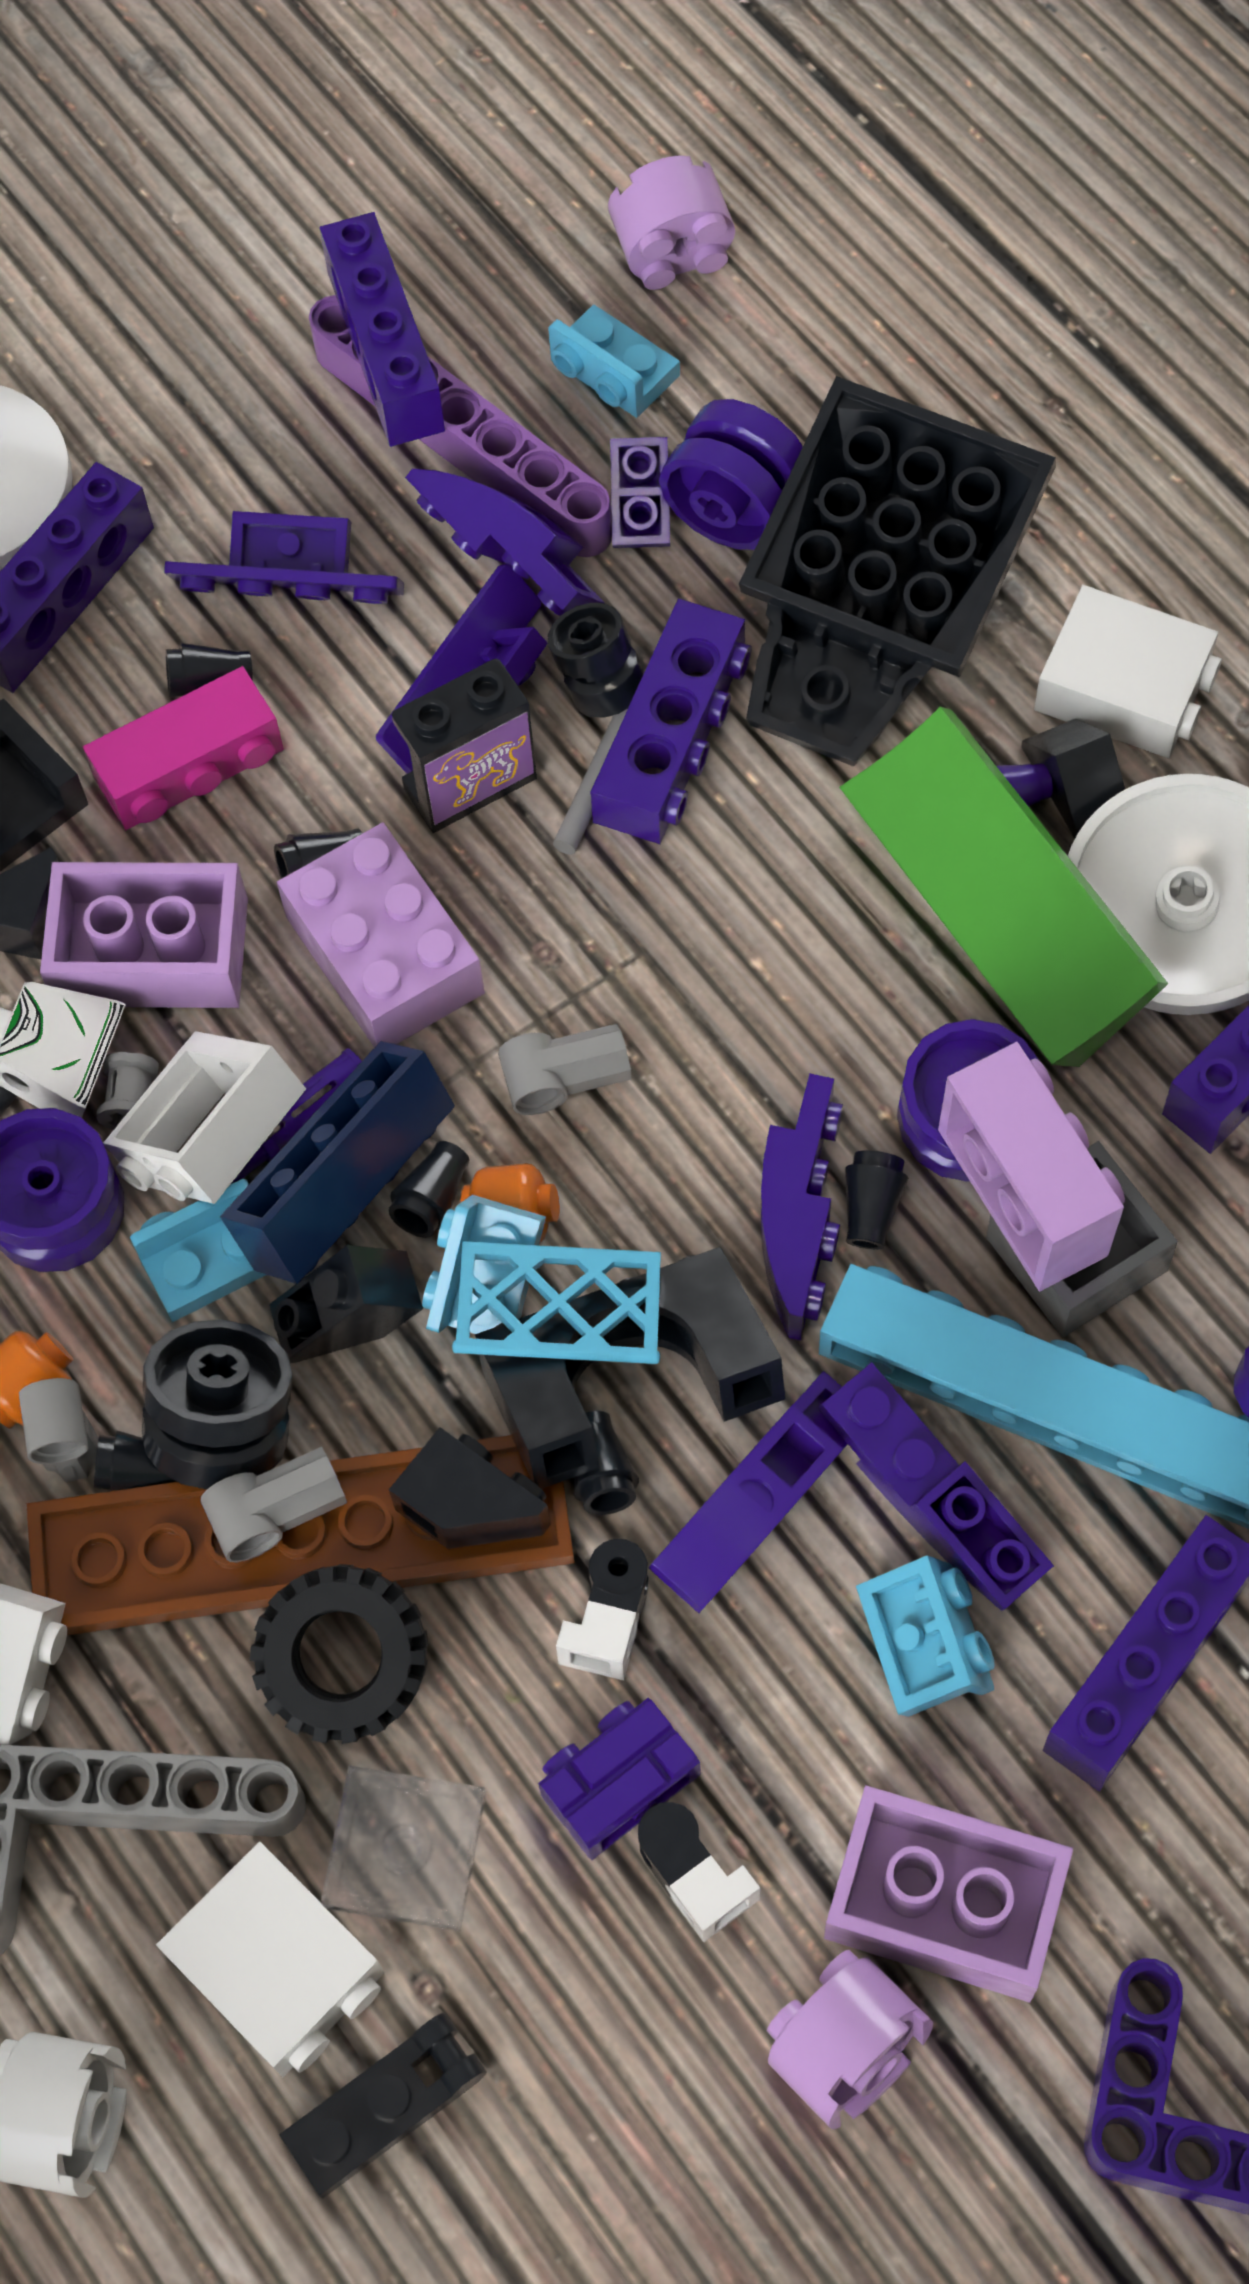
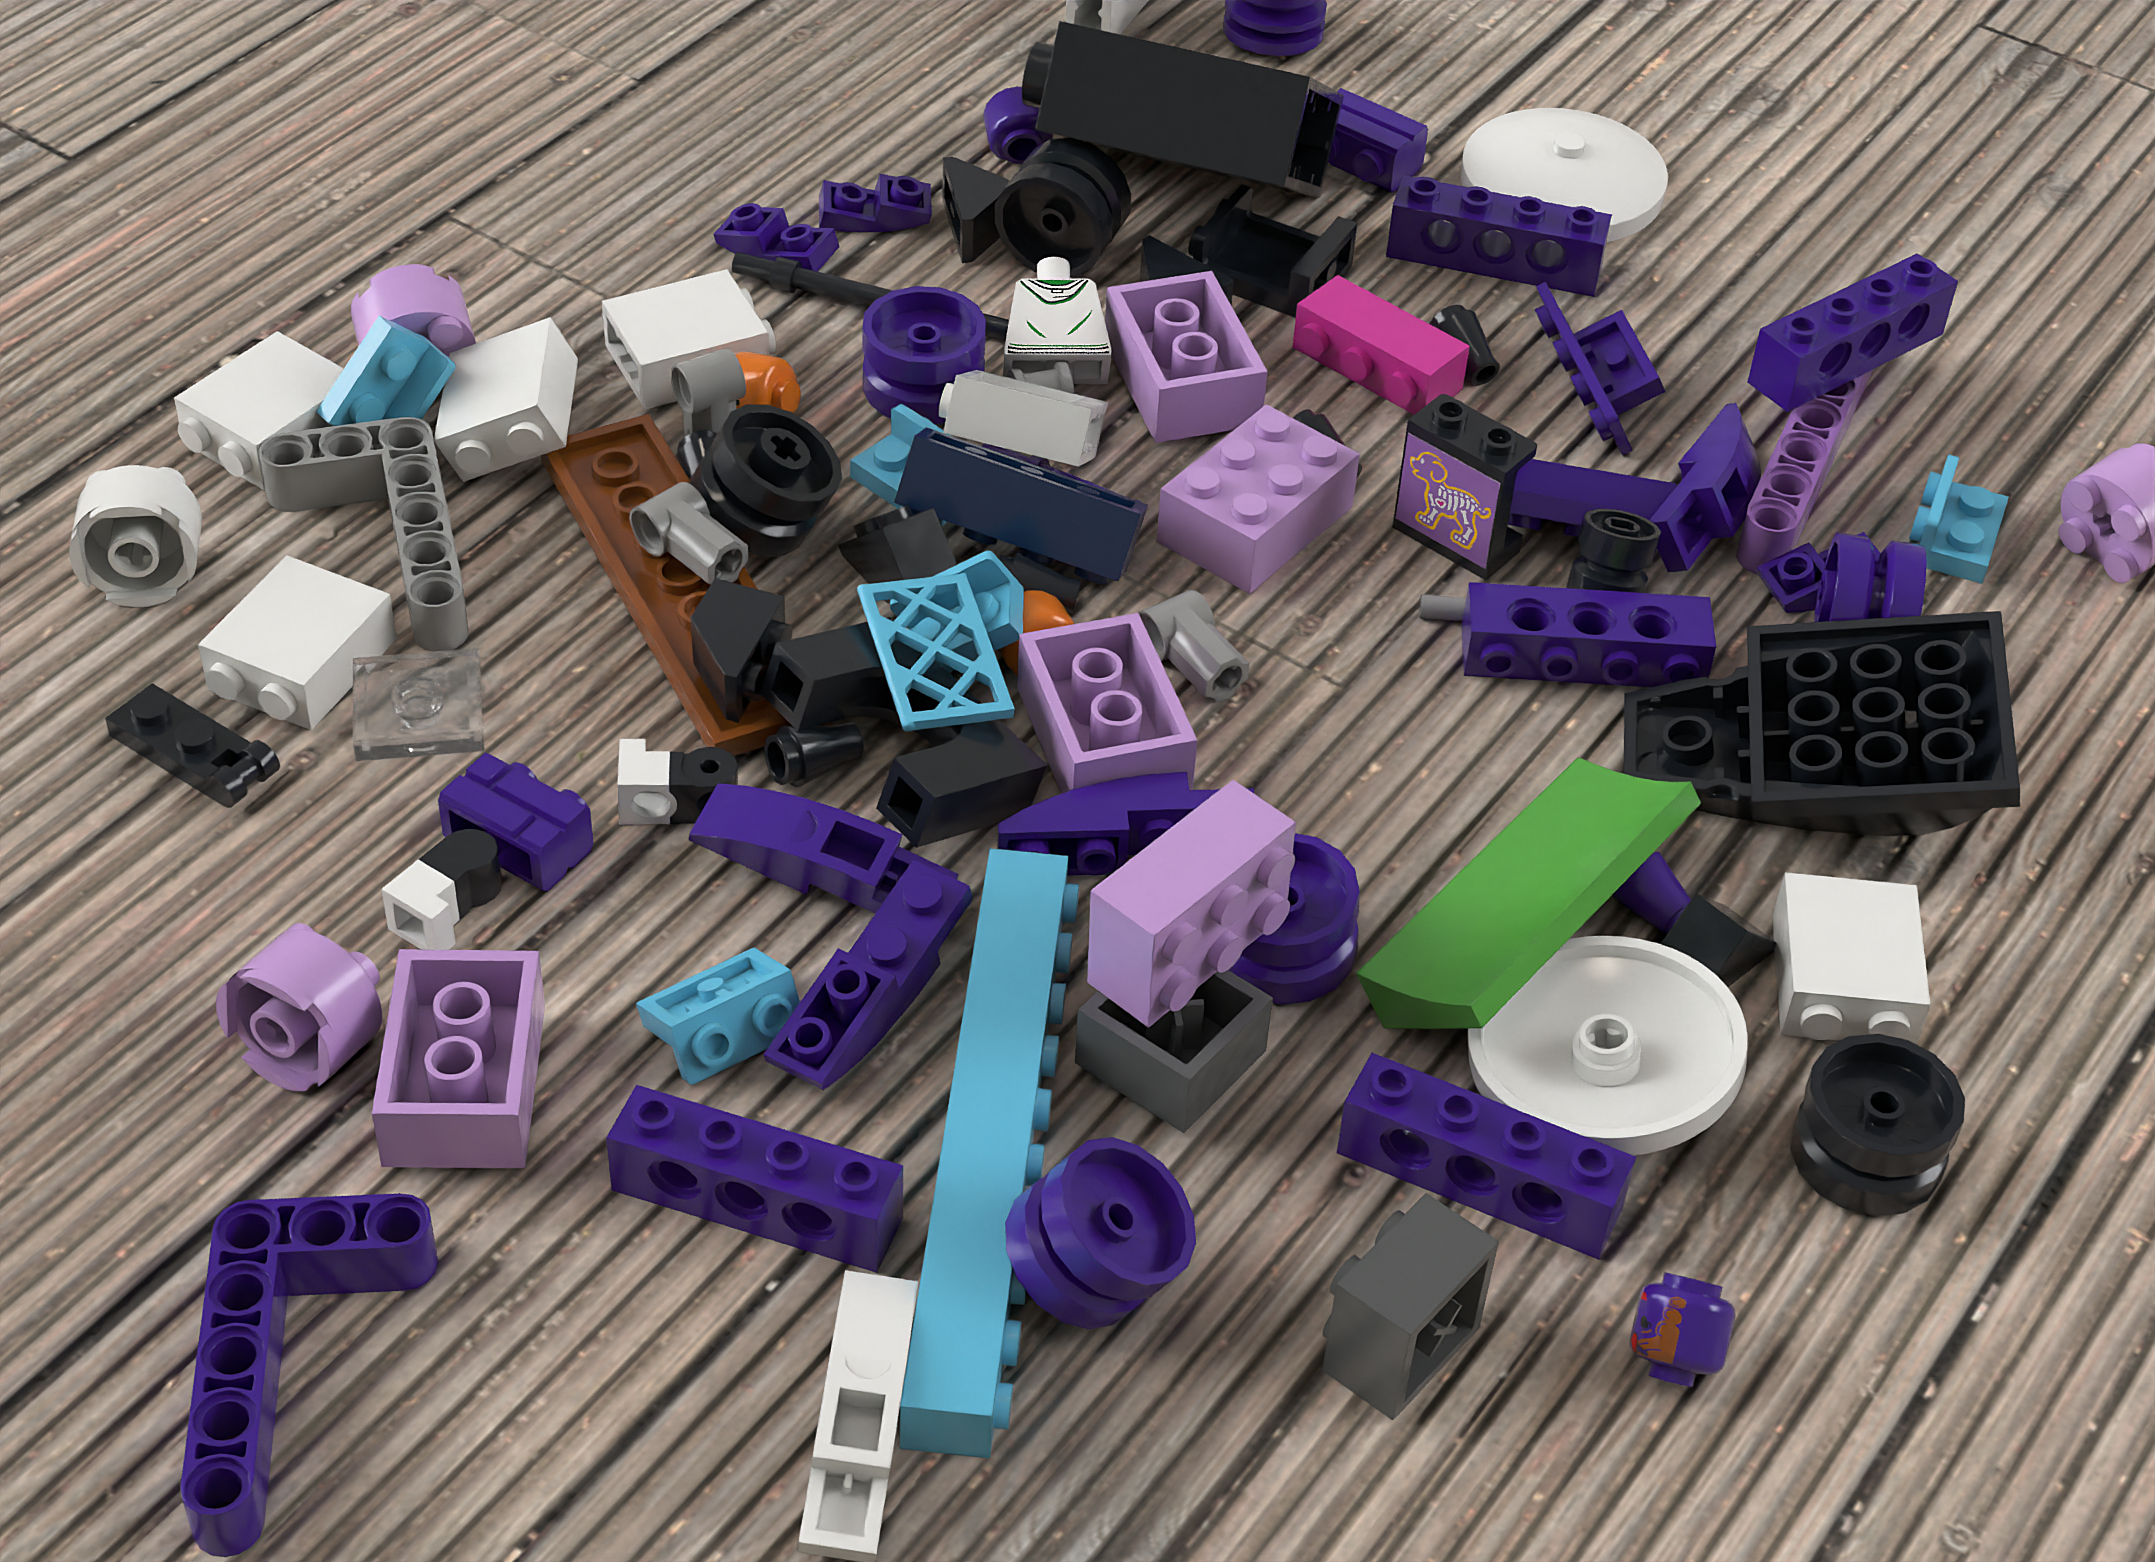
camera: 65 degrees right, 20 degrees down
black tyre [250,1564,429,1744] -> none
none -> lavender brick [1017,613,1197,794]

